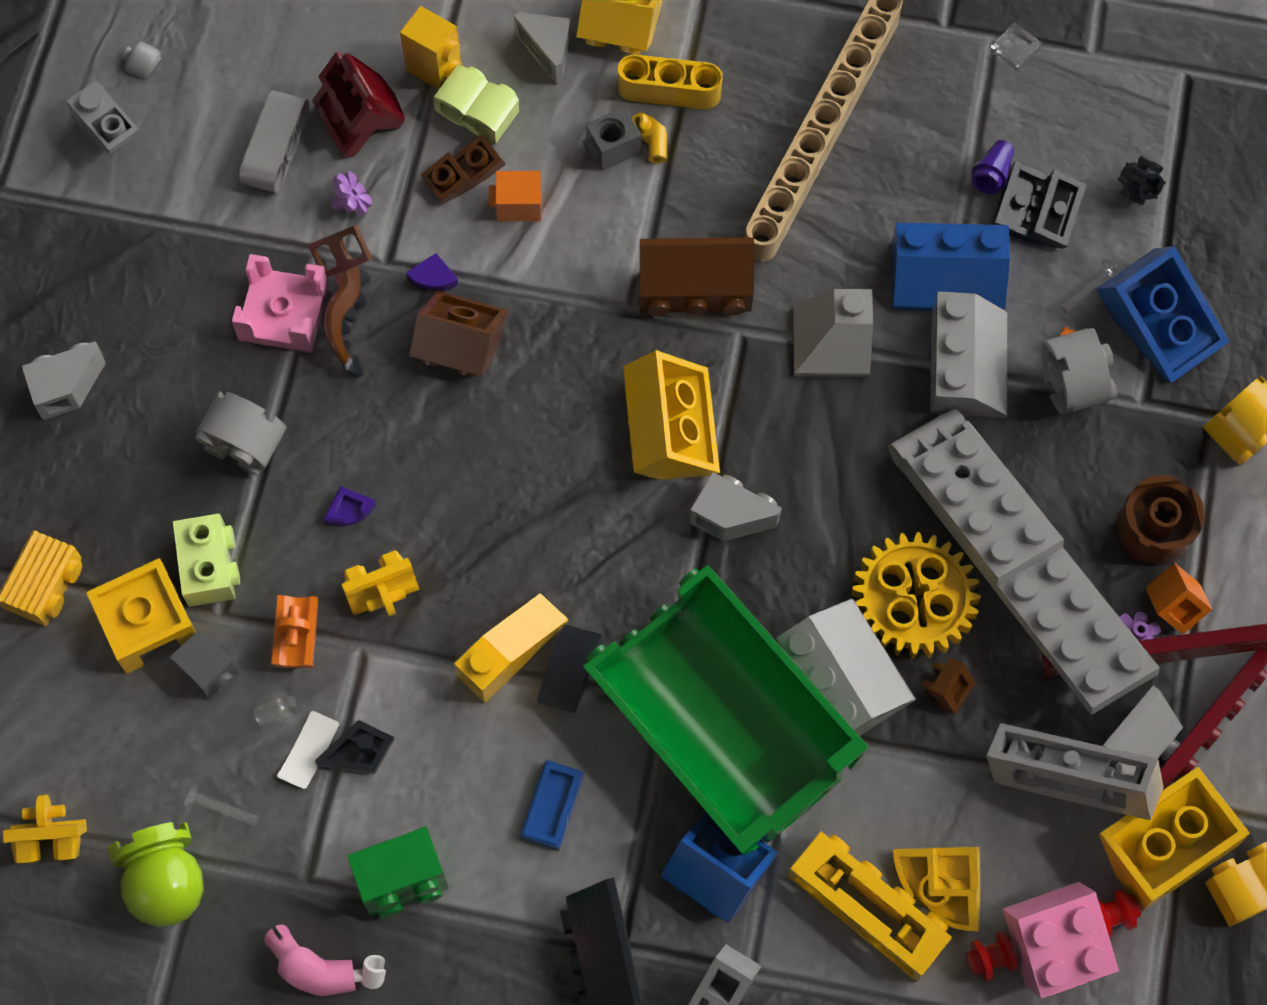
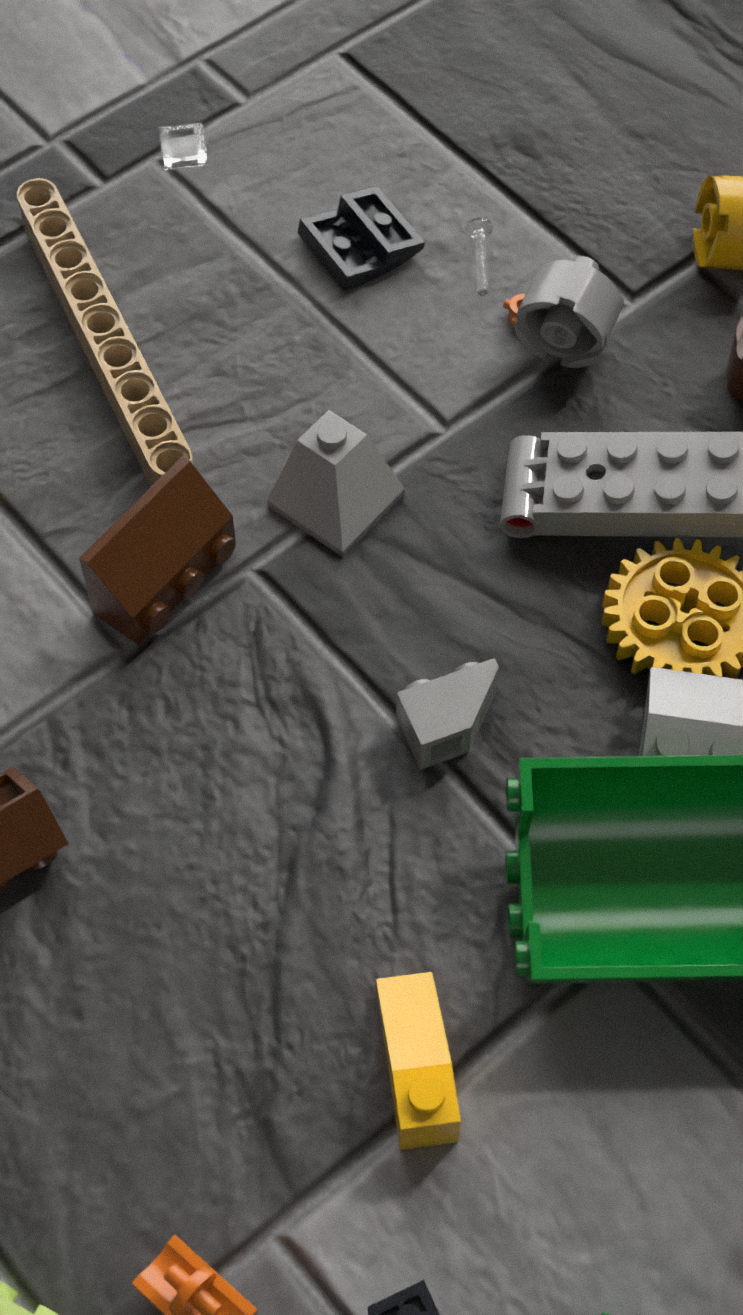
camera: 50 degrees left, 10 degrees down
dark purple tile [324,486,377,527] -> none
yellow hips [342,550,419,617] -> none
blue tile [520,760,584,851] -> none
black slope [538,624,602,713] -> none
yellow slope [623,350,720,480] -> none
blue slope [891,222,1010,311] -> none
light grey slope [930,292,1007,418] -> none
dark purple cone [972,140,1015,194] -> none
blue slope [1096,246,1230,383] -> none
black gear [1117,156,1166,205] -> none

